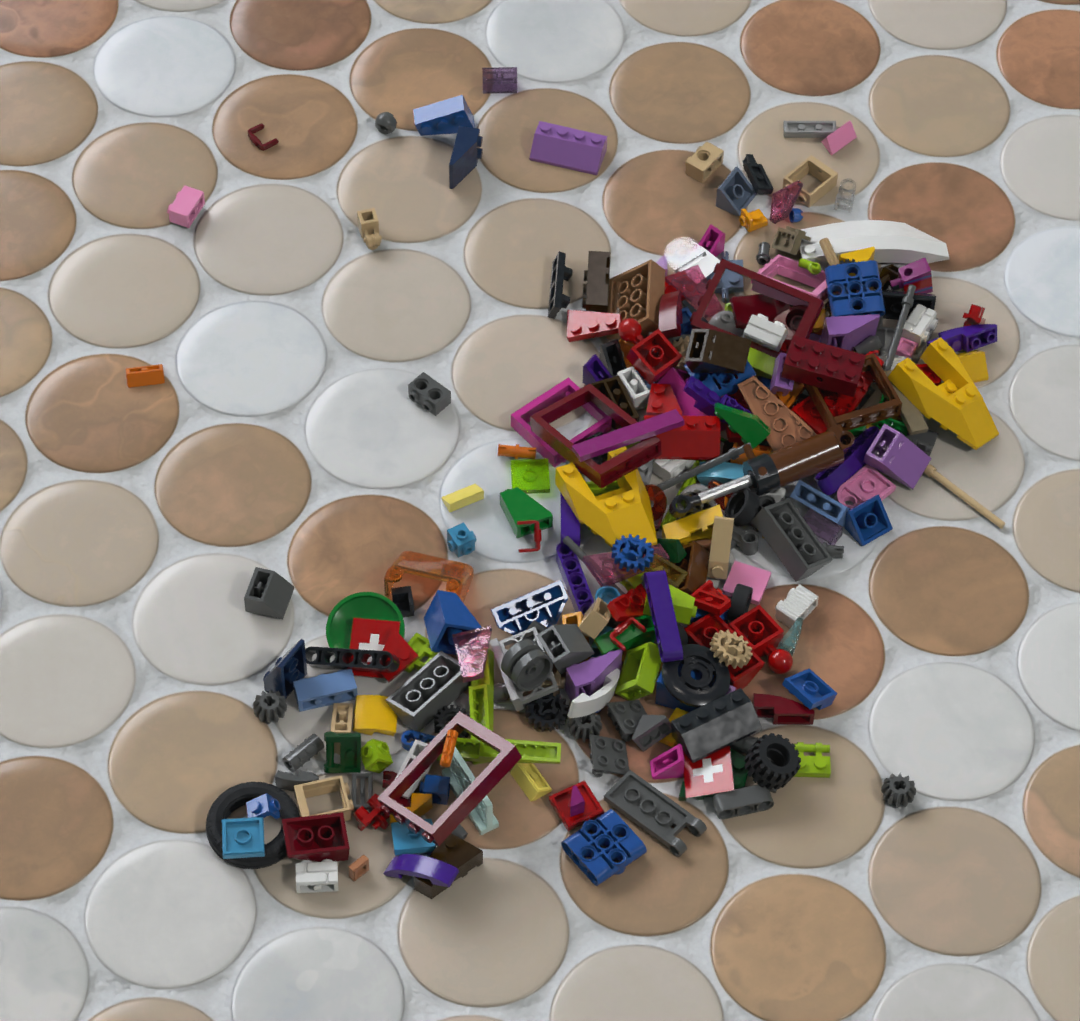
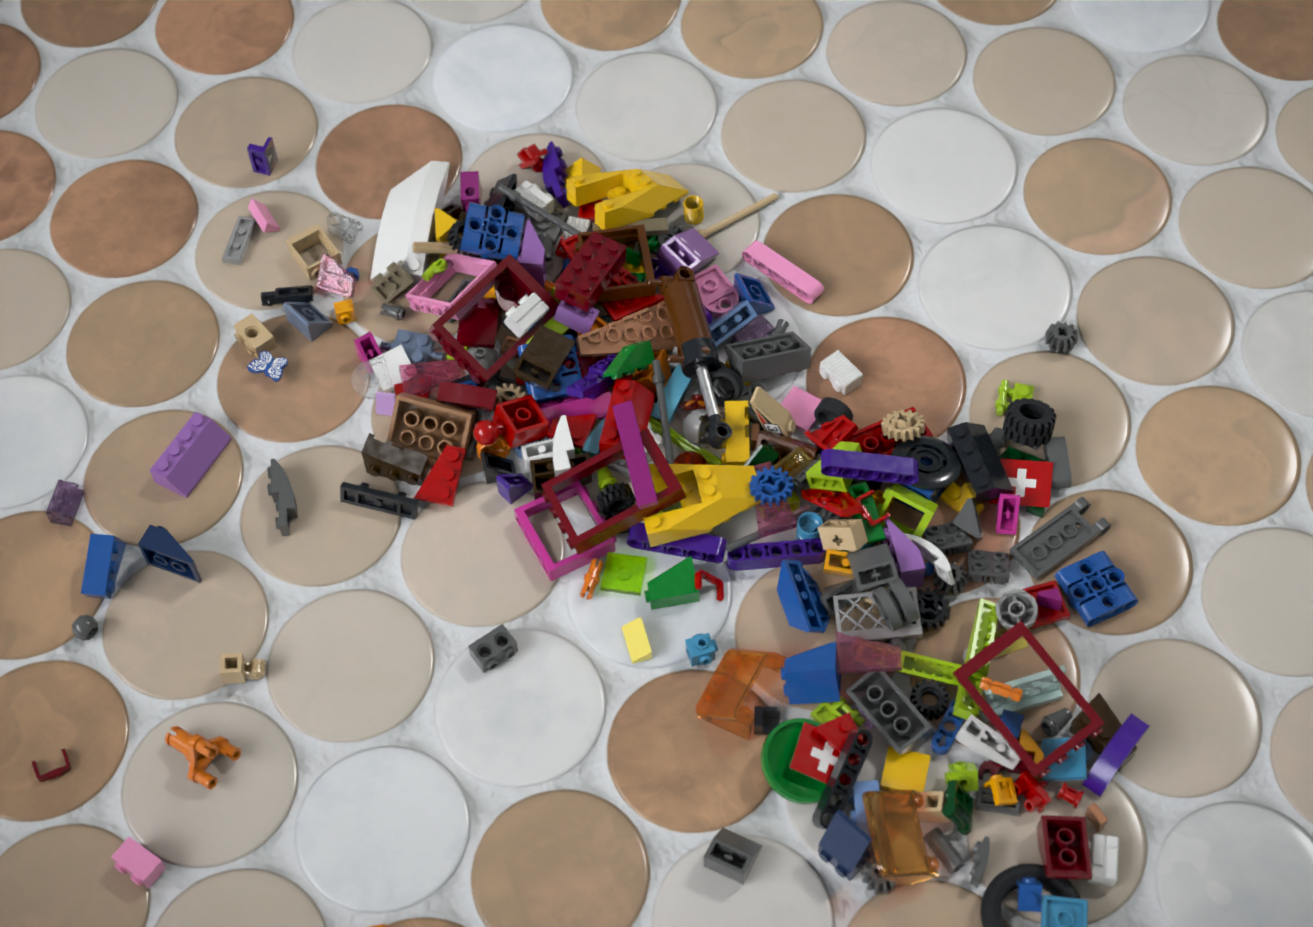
camera: 75 degrees left, 5 degrees up
tan window [294,775,354,821] -> none
red brick [728,605,793,674] -> none
dark red slope [752,693,815,725] -> none
clear light blue slope [778,617,803,657] -> none
blue plate [782,668,837,710] -> none
bright pink tile [896,337,919,358] -> none
none -> orange wheel [165,726,241,790]
none -> dark purple panel [247,137,278,176]
none -> animal [247,351,288,382]
none -> dark grey slope [267,459,298,536]
none -> white slope [553,415,575,477]
none -> yellow piece [683,195,704,225]
none -> bright pink beam [742,240,824,304]
none -> clear orange windscreen [862,790,939,886]
none -> light orange bracket [983,775,1018,806]
none -> light grey cylinder [996,589,1038,630]
none -> red bush [1056,782,1084,809]

